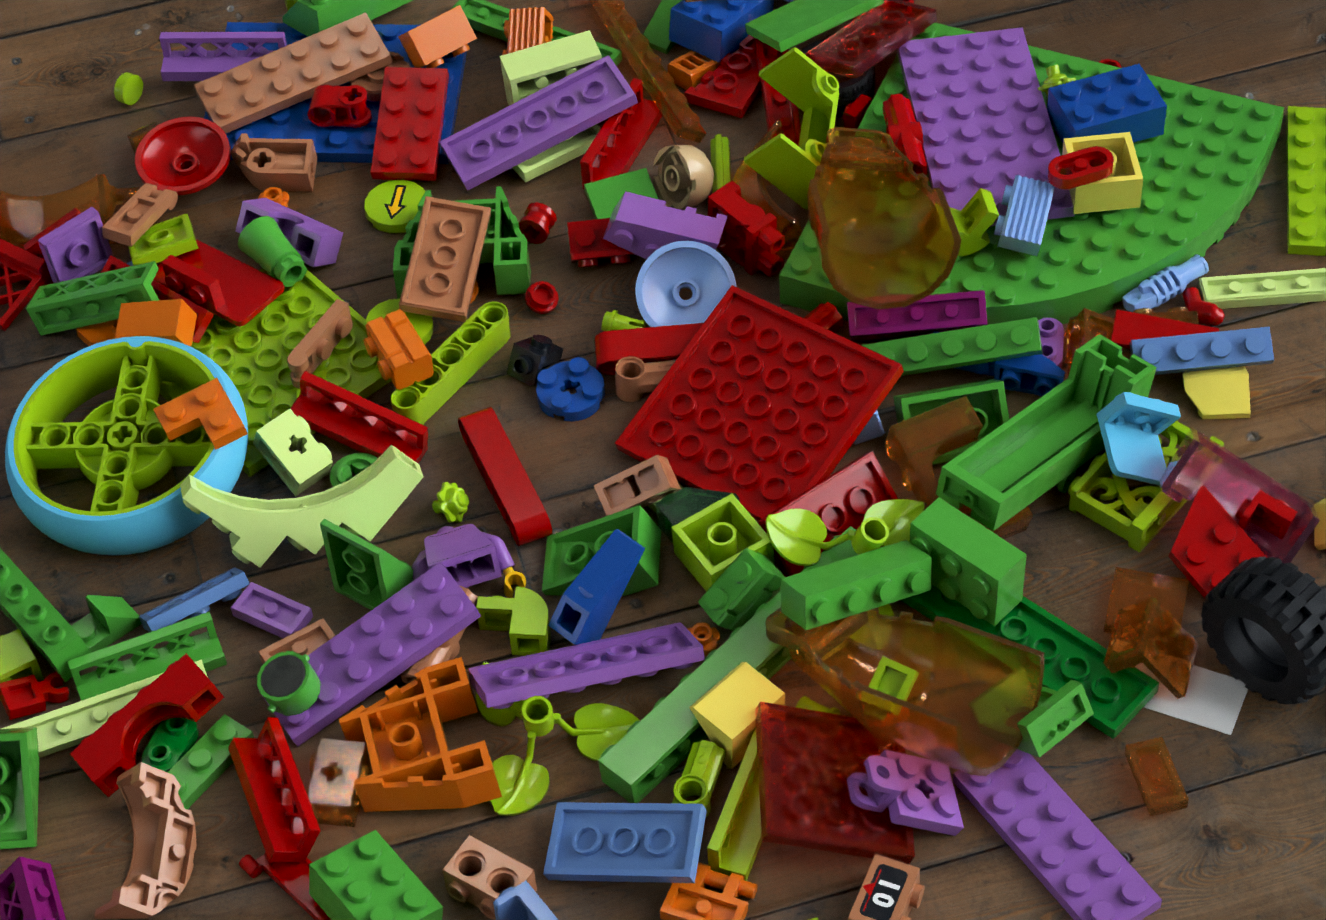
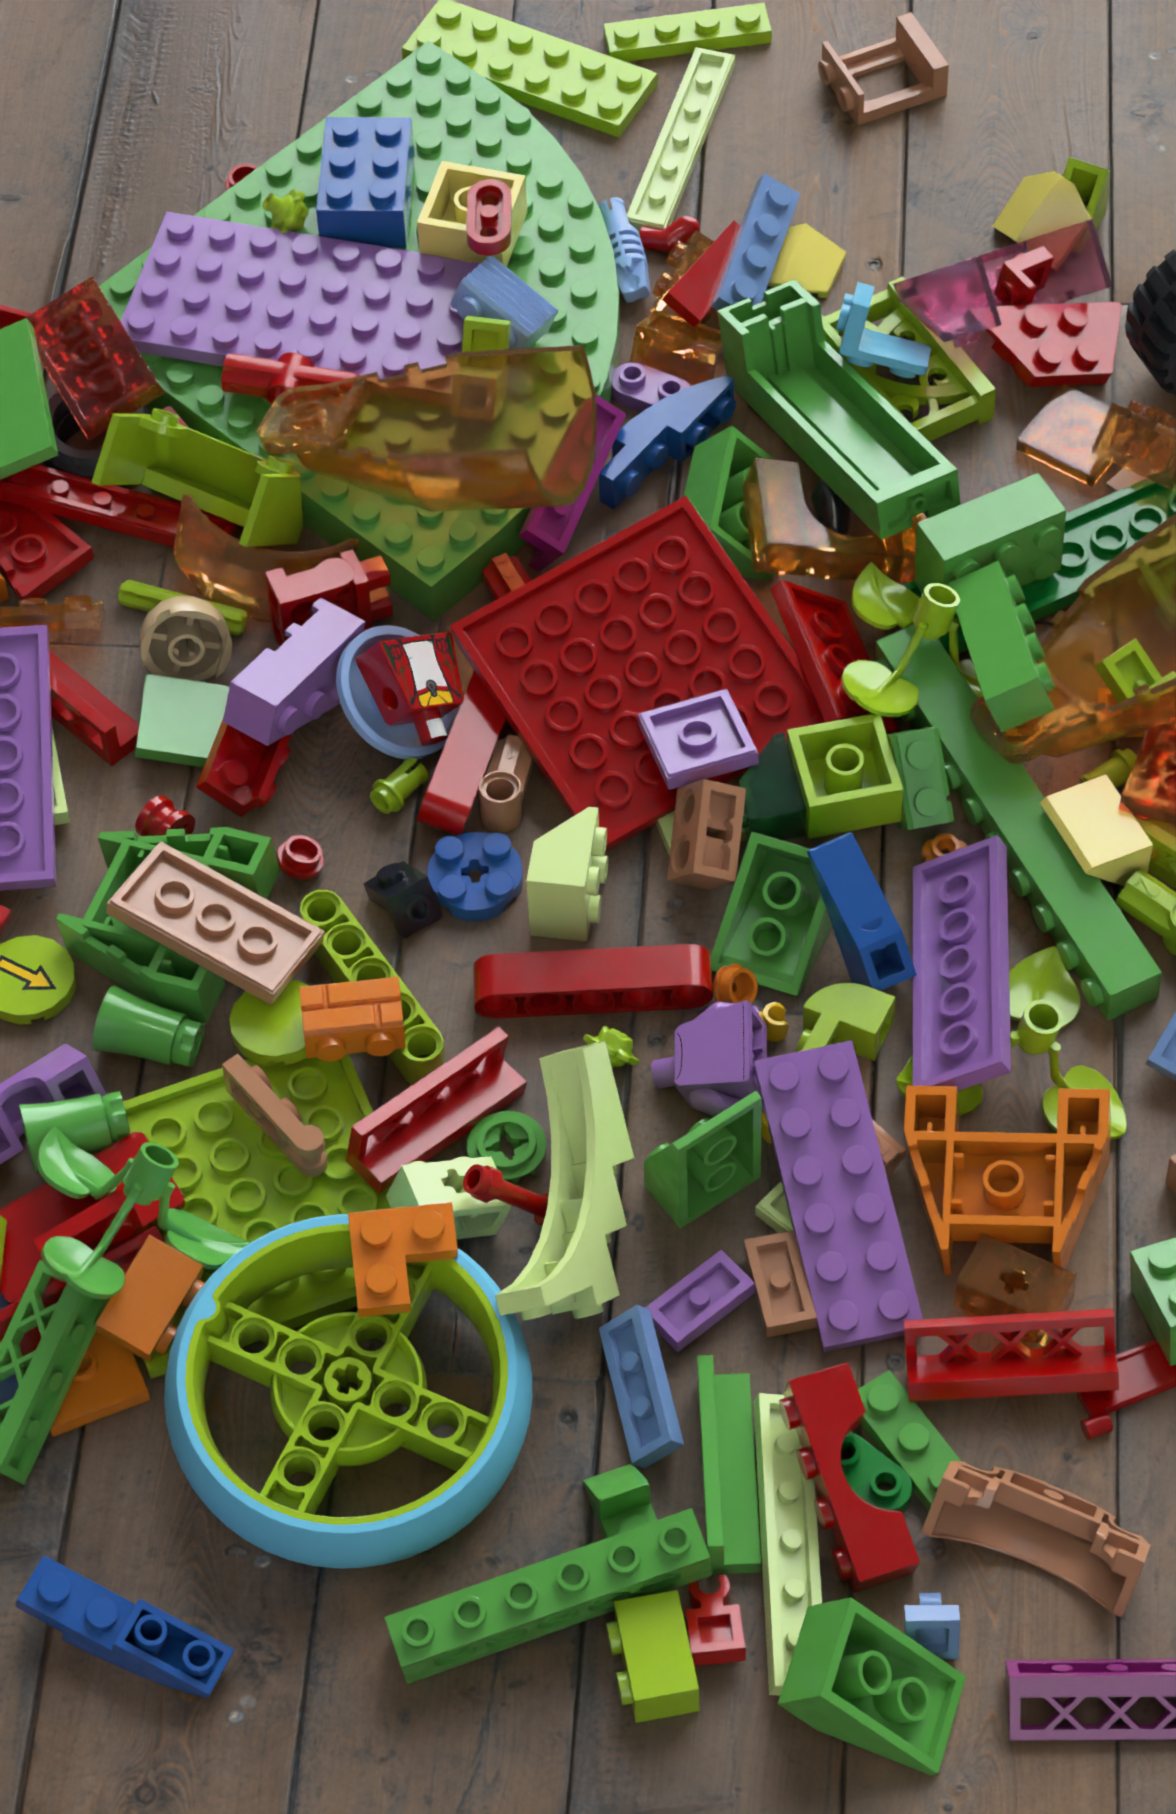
camera: 70 degrees left, 5 degrees up
piece [257,651,321,716] -> none
bright green plate [861,317,1043,376] -> none
none -> bright green plant [37,1126,251,1299]
none -> bright green plant [92,985,205,1067]
none -> red torso [355,632,463,746]
none -> red bar [463,1164,549,1226]
none -> yellowish green slope [526,807,609,941]
none -> medium lavender tile [638,689,759,790]
none -> orange plate [713,963,758,1003]
none -> medium blue tile [904,1593,960,1659]

